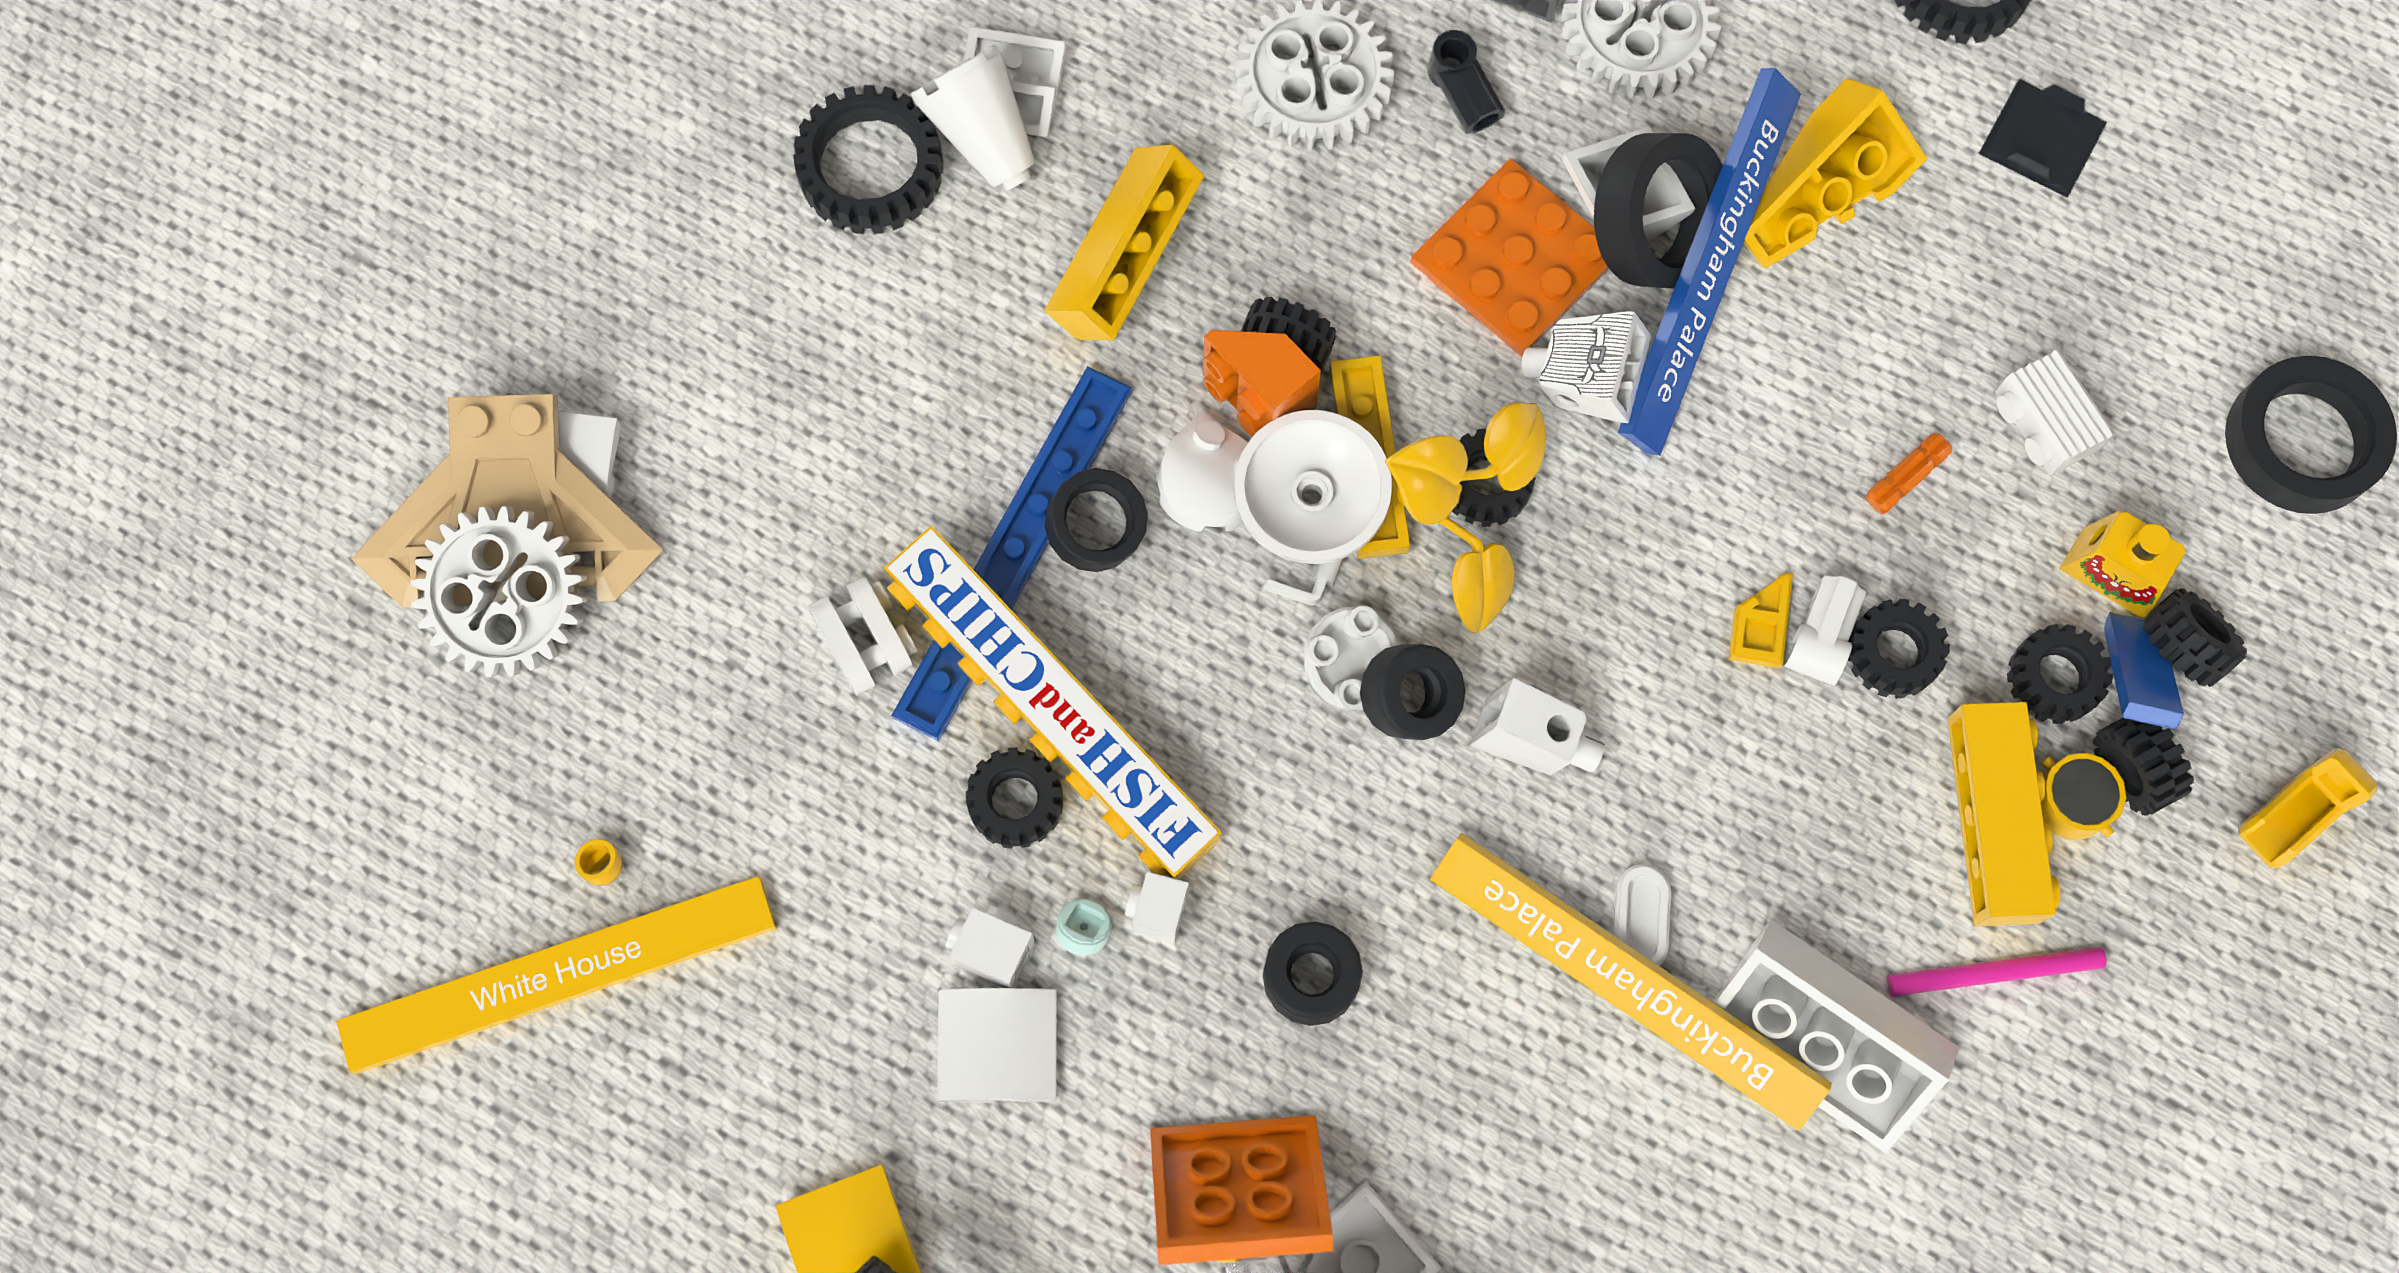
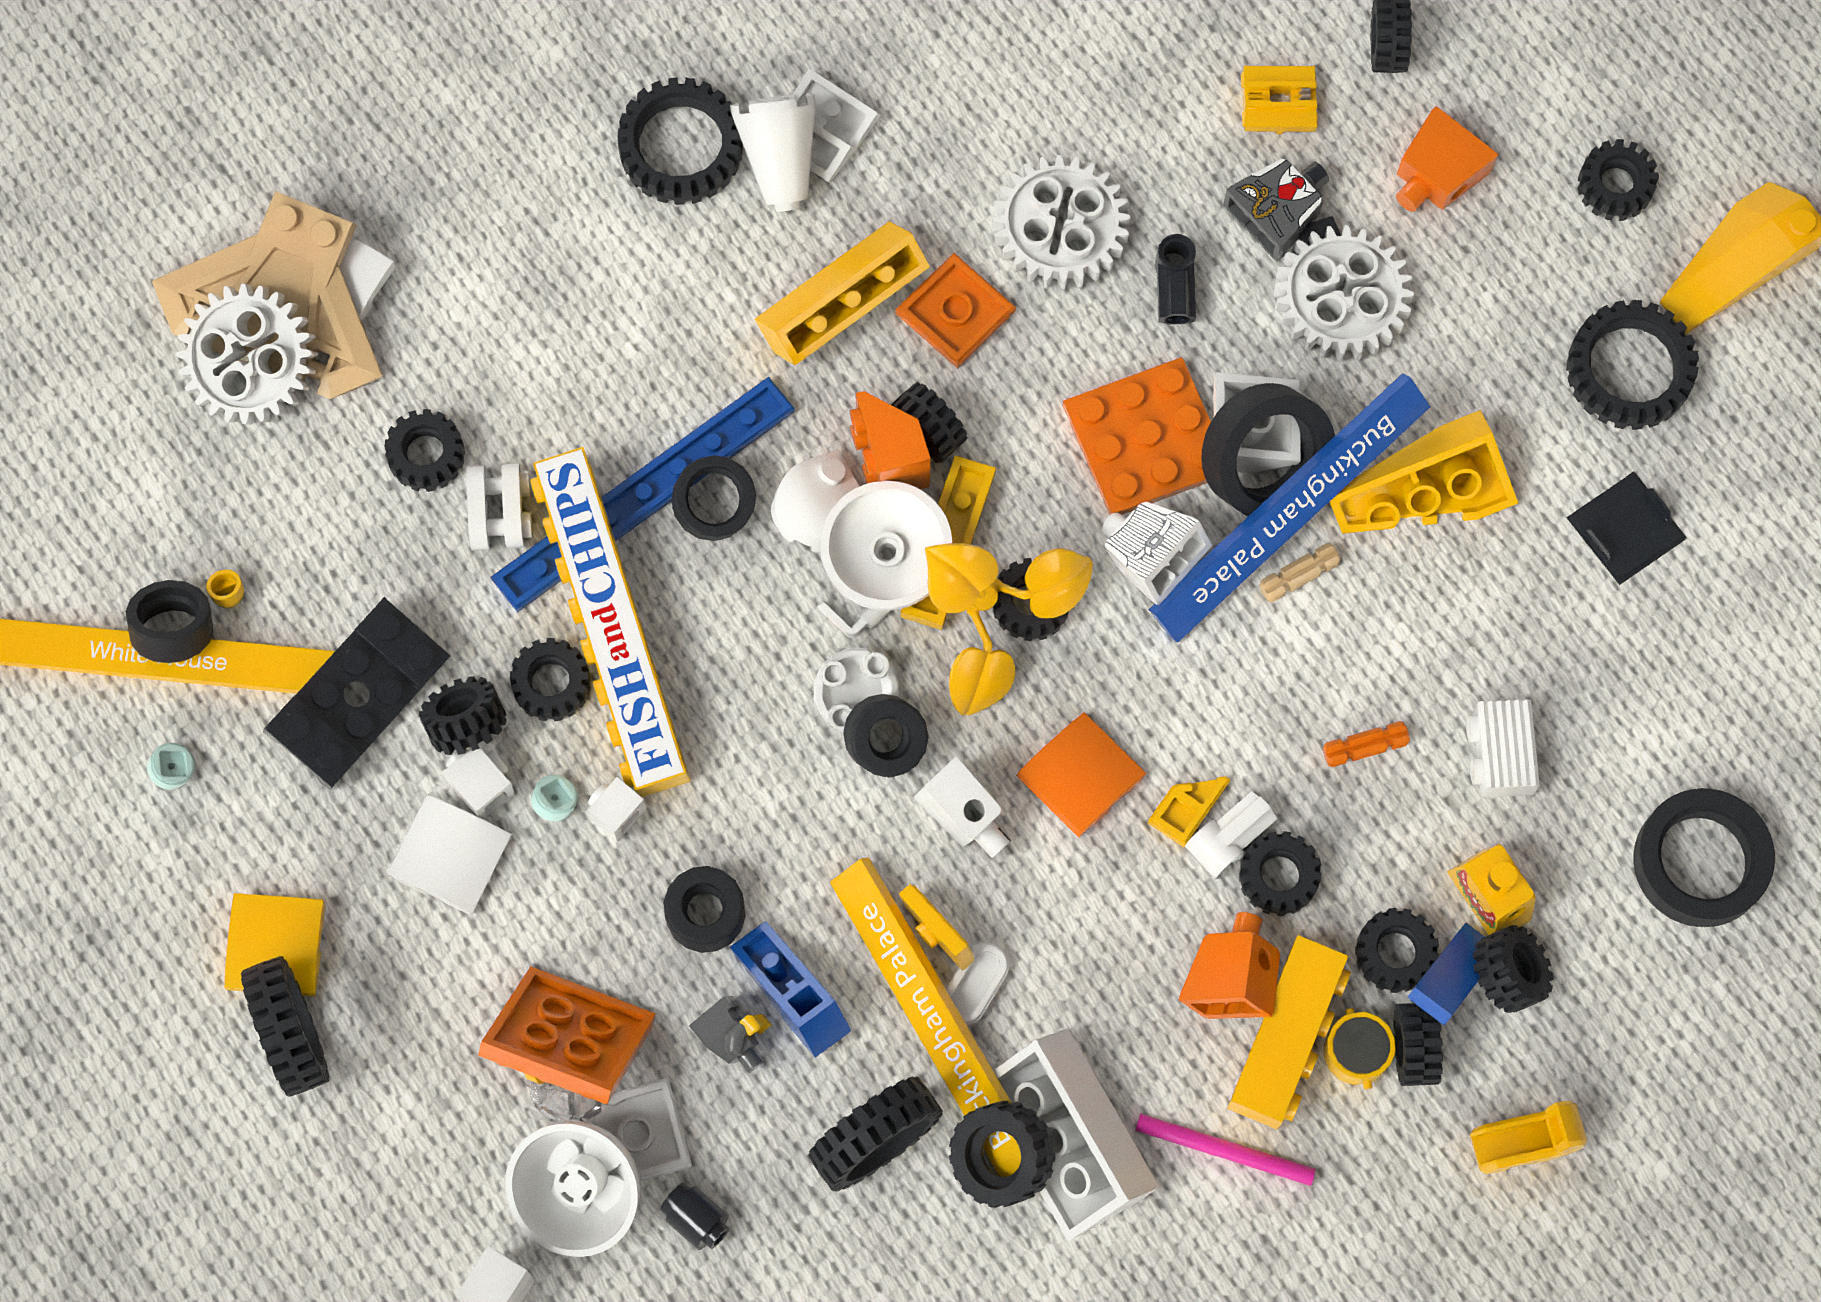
camera: 25 degrees right, 0 degrees up
none -> black tyre [125,580,214,663]
none -> light aqua tile [147,743,195,790]
none -> black piece [263,597,451,790]
none -> black tyre [384,409,465,492]
none -> black tyre [419,676,507,755]
none -> dark grey piece [689,996,772,1073]
none -> blue slope [730,921,851,1058]
none -> black tyre [808,1076,943,1192]
none -> orange tile [895,253,1016,368]
none -> yellow plate [898,884,974,971]
none -> black tyre [949,1101,1055,1208]
none -> orange slope [1016,712,1147,838]
none -> orange torso [1179,912,1280,1019]
none -> tan axle [1259,543,1341,602]

